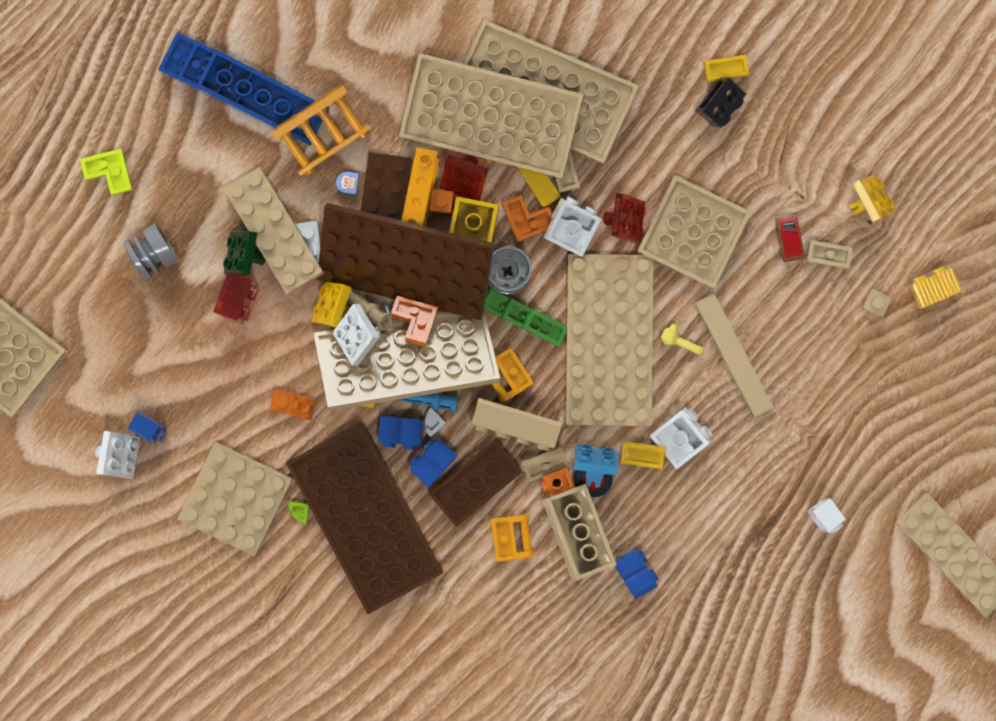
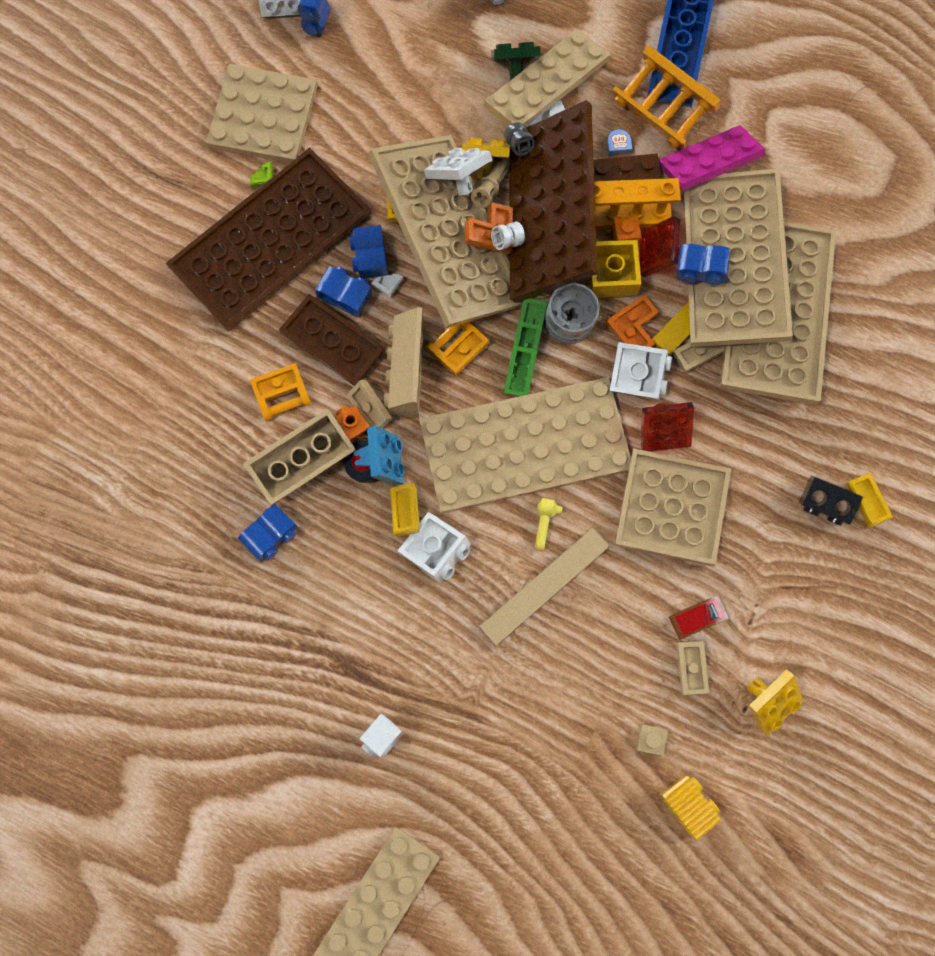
camera: 70 degrees right, 10 degrees down
clear red brick [213,272,259,325] -> none
orange plate [269,389,317,421] -> none
dark azure pin [397,392,459,413] -> none
none -> white wheel [491,222,525,250]
none -> dark grey wheel [504,122,535,156]
none -> dark pink plate [659,125,765,191]
none -> blue brick [677,244,730,285]

